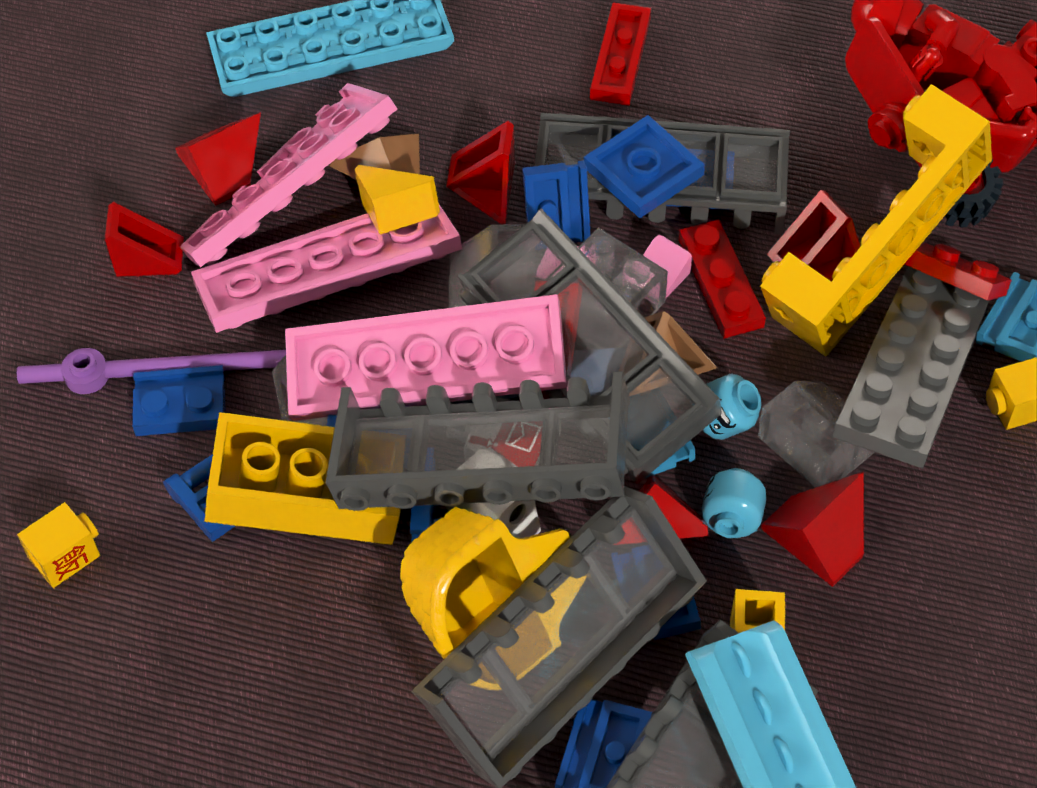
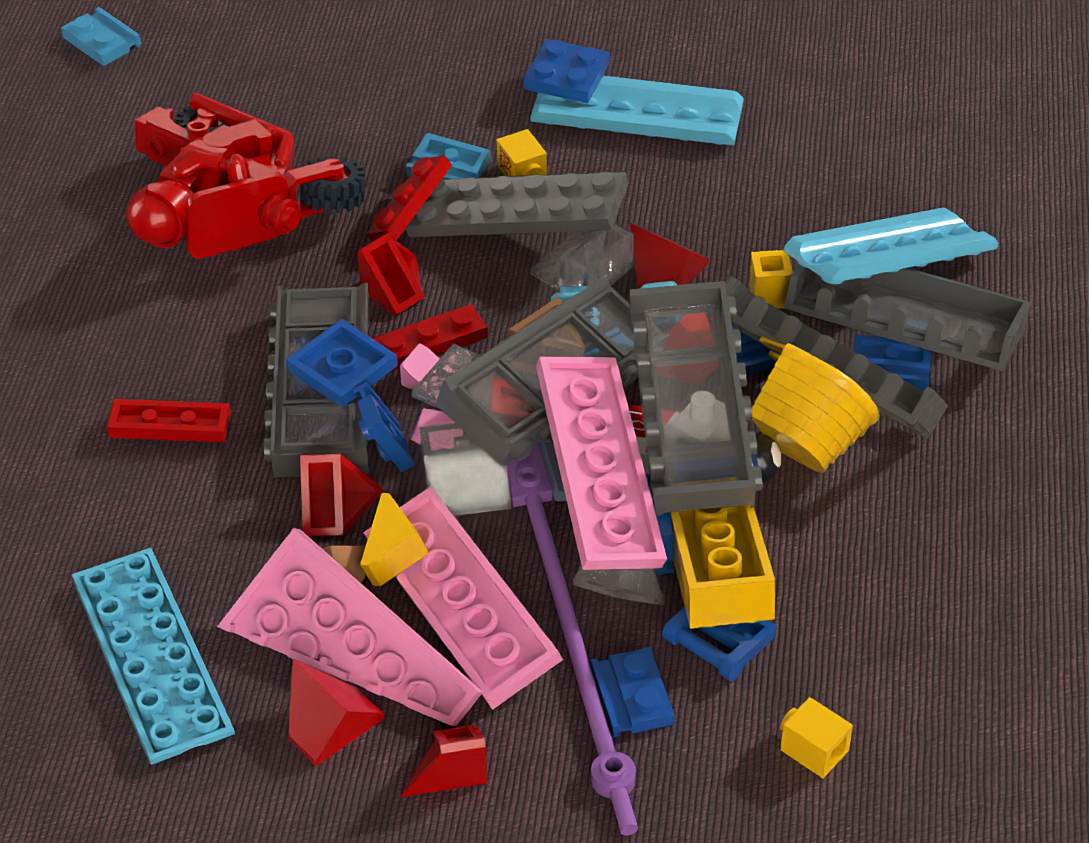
camera: 100 degrees left, 10 degrees down
yellow plate [760,84,992,356] -> none

